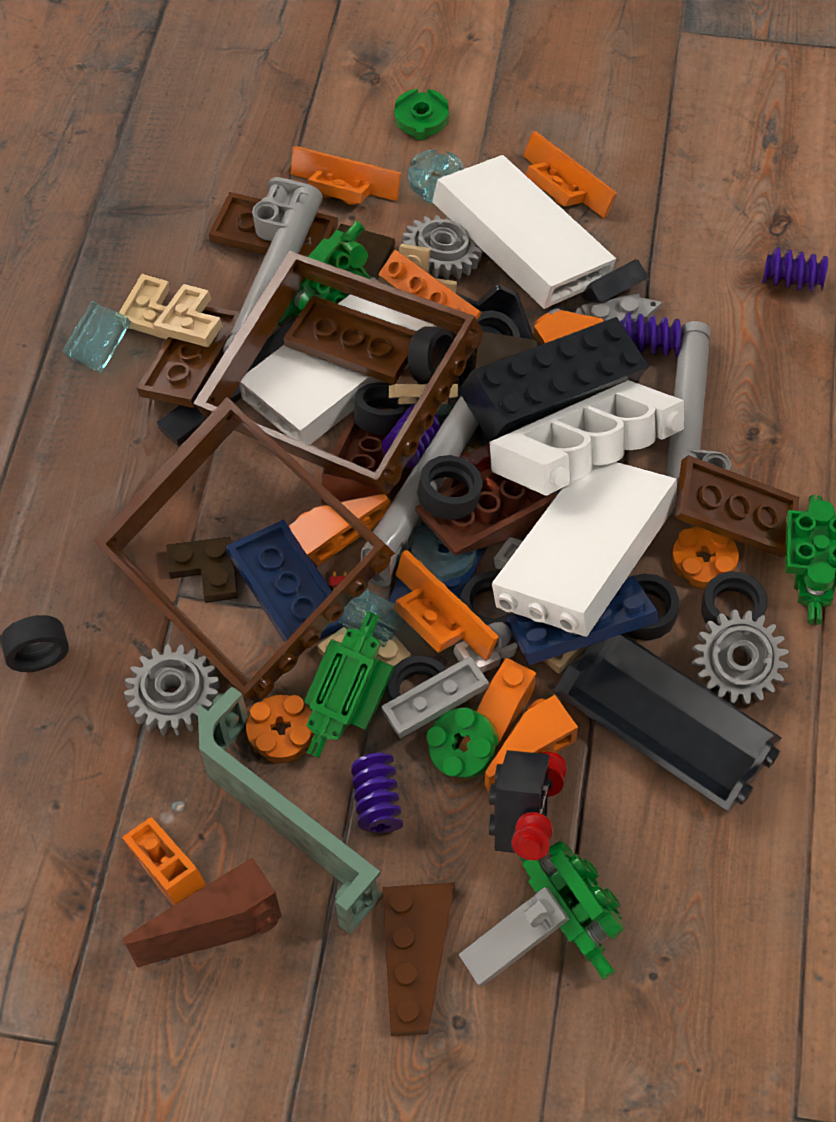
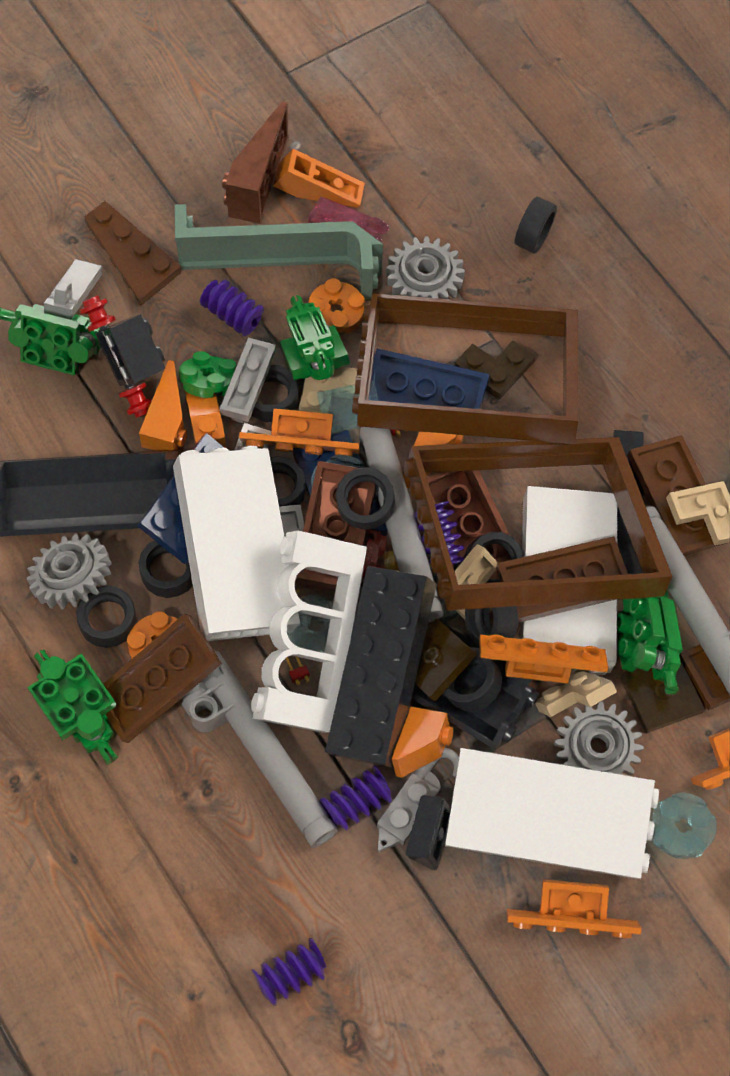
camera: 135 degrees right, 5 degrees up
none -> clear pink hinge [308,196,390,242]

